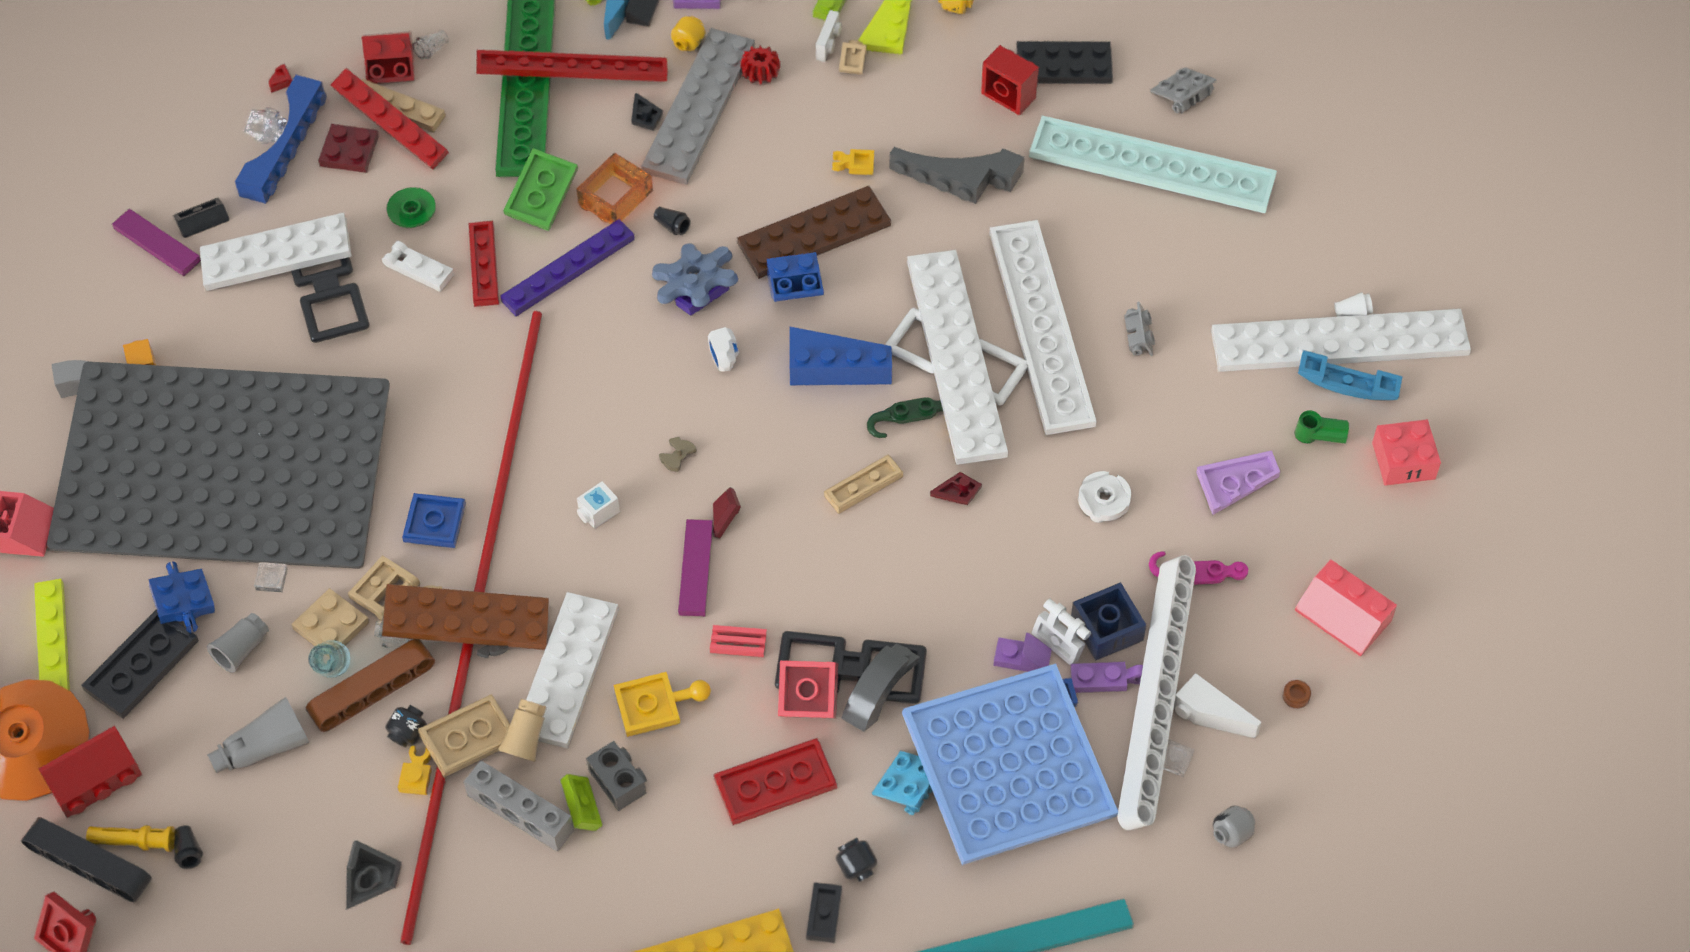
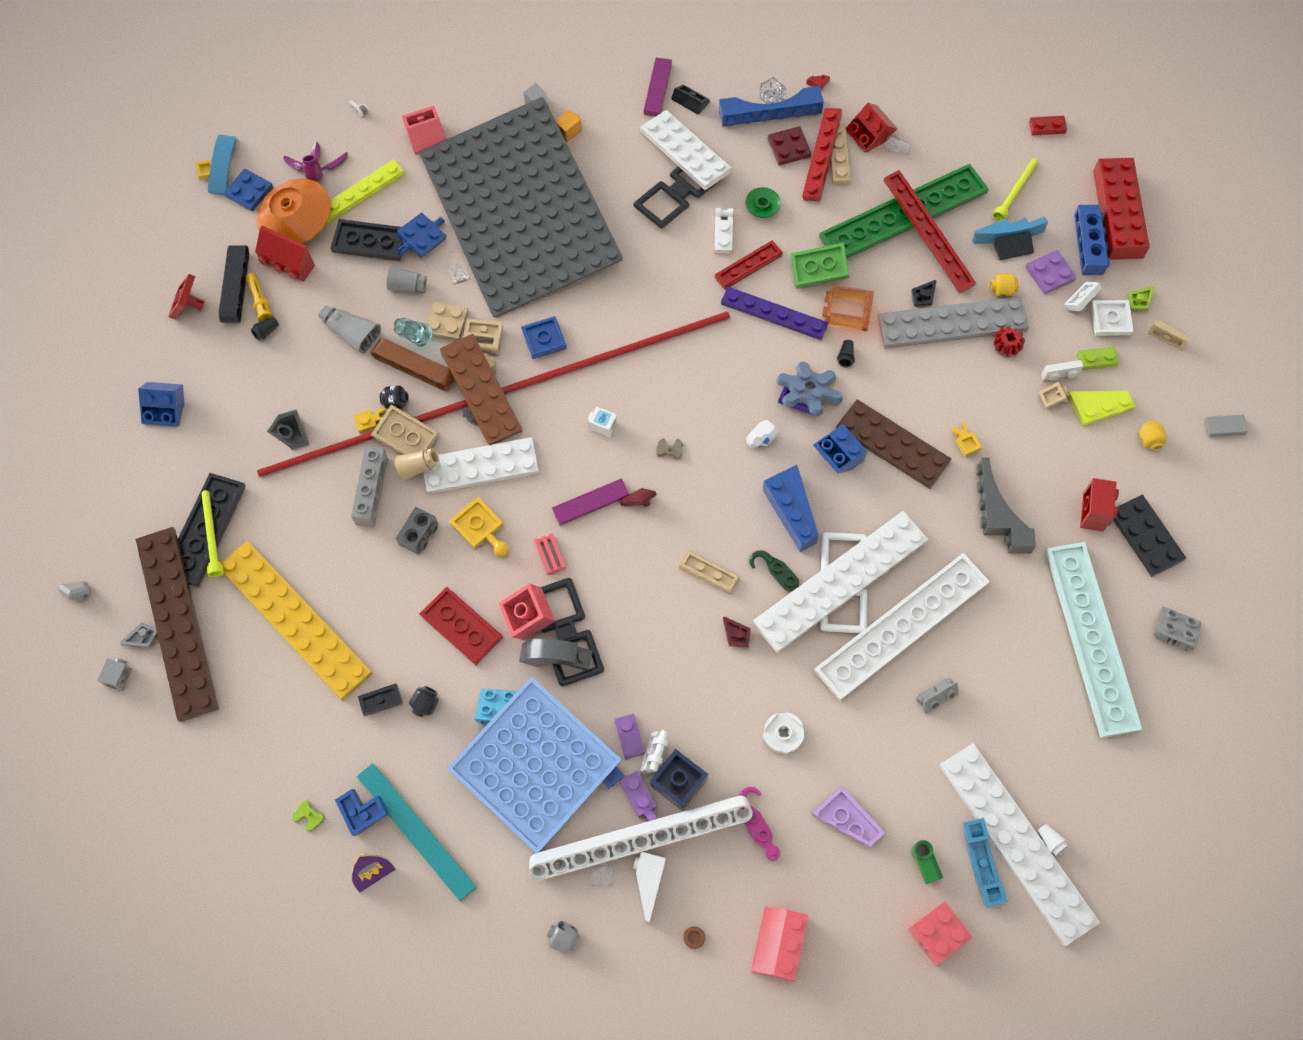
camera: 65 degrees right, 10 degrees up
lime plate [560,774,602,831] -> none

